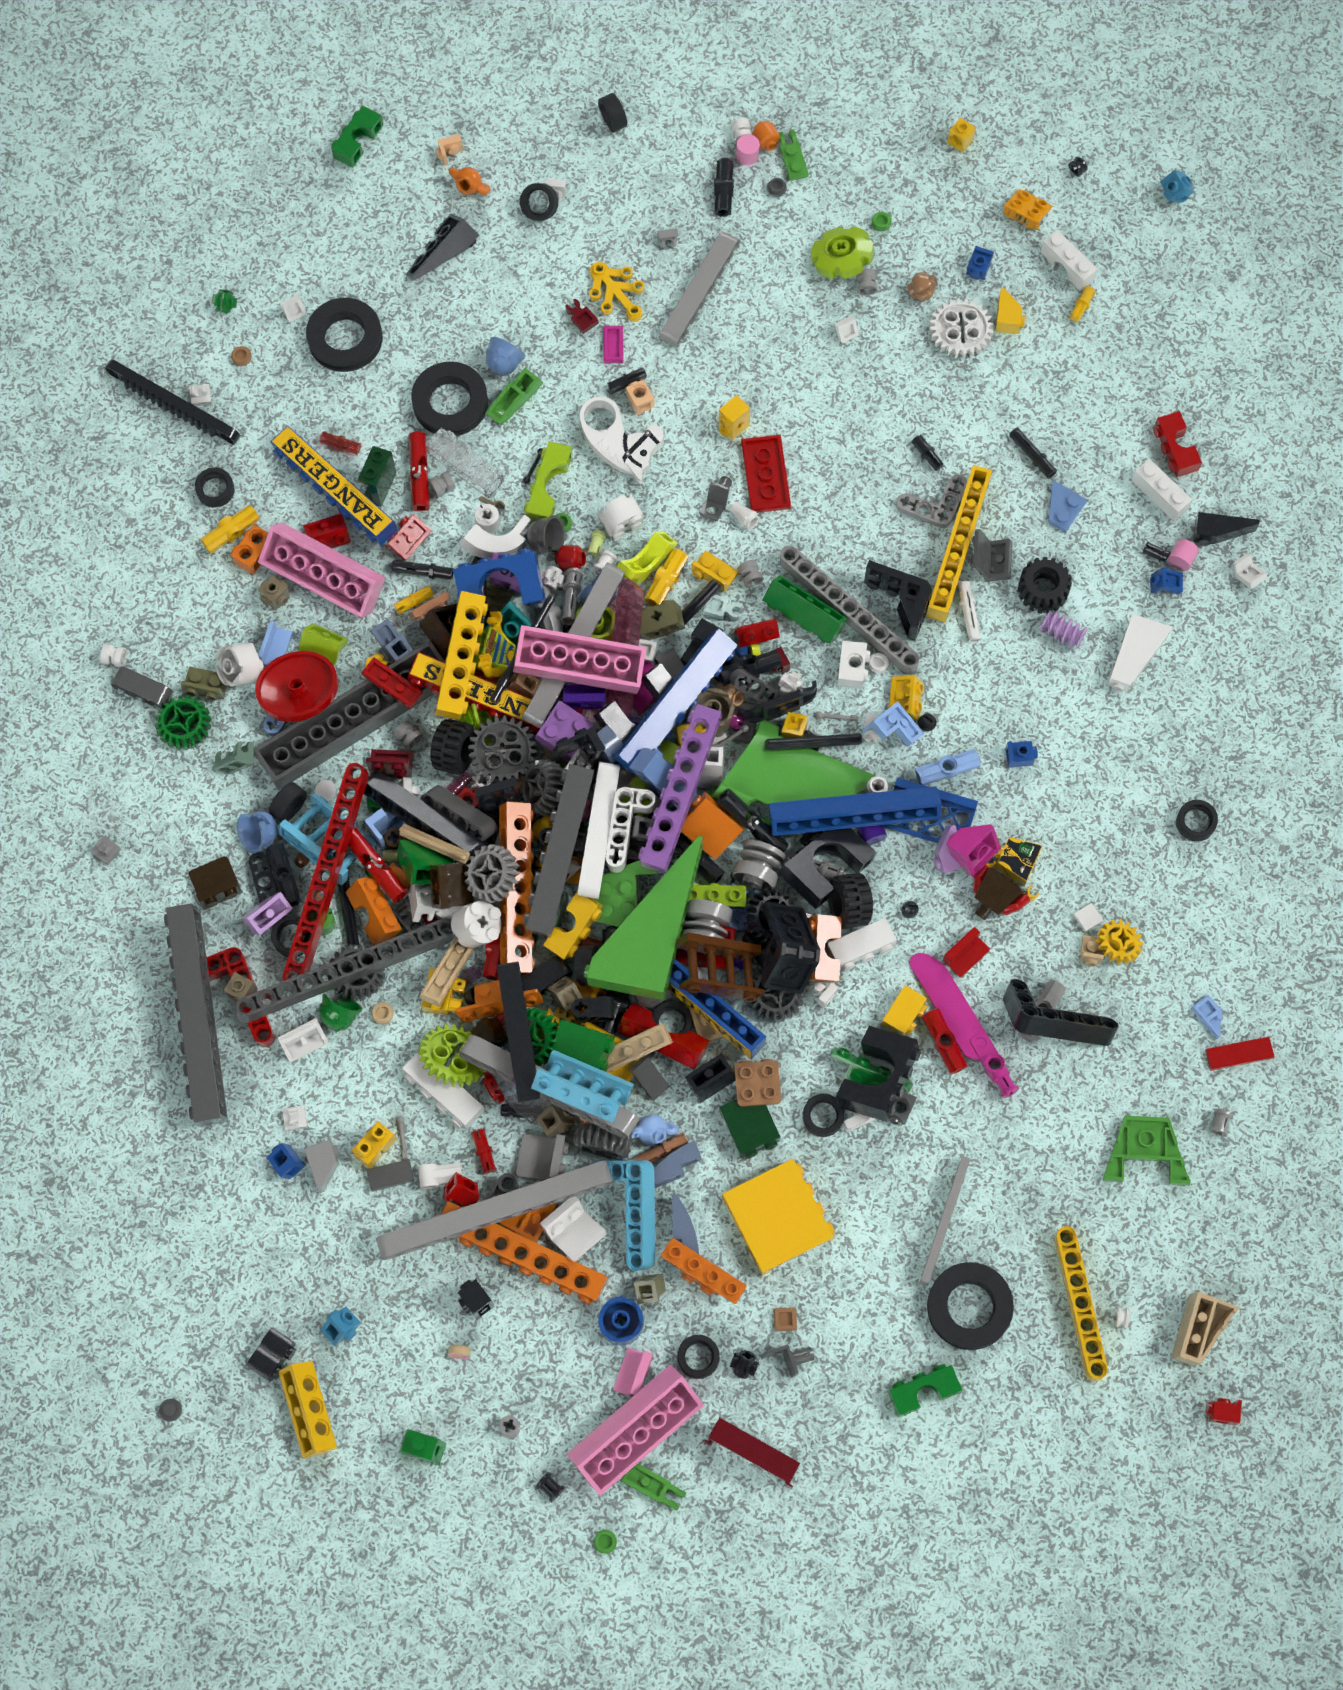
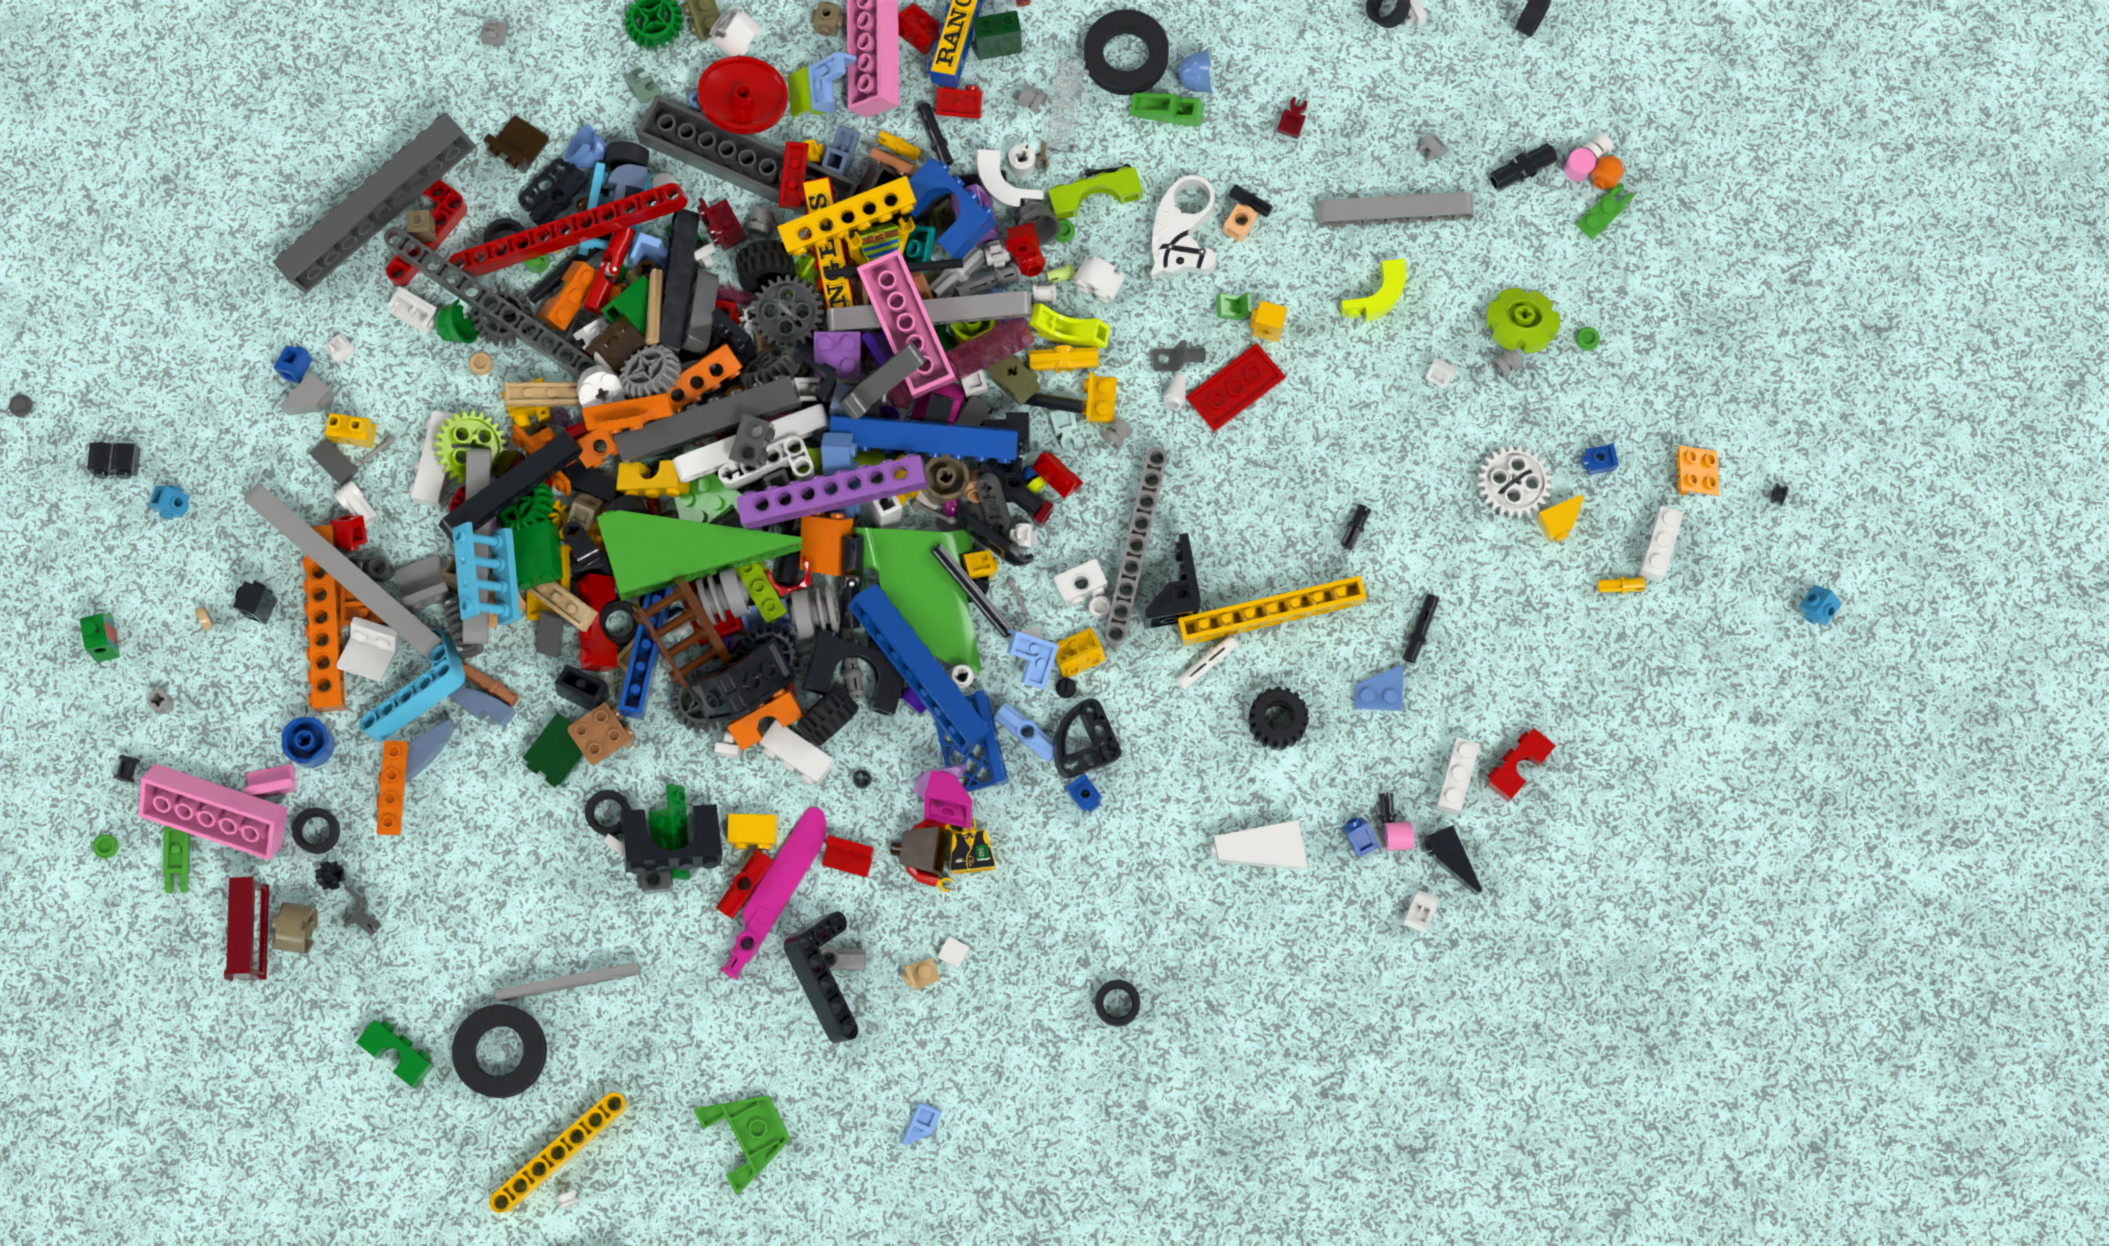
camera: 60 degrees right, 5 degrees up
lavender slope [241,892,293,935] -> none
light blue panel [258,621,293,666] -> none
yellow brick [278,1361,337,1459] -> none
red piece [408,431,430,512] -> none
red pin [471,1128,497,1175] -> none
yellow plant [589,262,644,322] -> none
dark pink tile [603,326,624,364] -> none
light blue piece [631,1115,679,1146] -> none
olive brick [634,1274,666,1304] -> none
yellow panel [722,1159,835,1276] -> none
green brick [762,575,848,643] -> none
dark grey plate [767,178,787,197] -> none
medium nougat tile [774,1307,797,1332] -> none
light grey beam [896,474,967,528] -> none
medium nougat piece [907,271,938,302] -> none
yellow brick [947,118,976,153] -> none
dark grey bracket [971,529,1013,582] -> none
lavender piece [1040,610,1087,649] -> none
yellow gear [1096,919,1143,965] -> none
red tile [1205,1037,1275,1071] -> none
light grey bush [1208,1109,1234,1137] -> none
none -> dark tan brick [272,902,318,954]
none -> orange bracket [582,393,673,434]
none -> sand blue brick [605,164,647,203]
none -> dark grey brick [728,414,775,470]
none -> red cap [766,556,812,596]
none -> light blue panel [808,51,856,114]
none -> dark grey beam [839,341,926,421]
none -> red brick [1004,222,1041,257]
none -> black beam [1053,698,1121,779]
none -> bright green bracket [1216,292,1253,320]
none -> neon yellow arch [1340,258,1406,322]

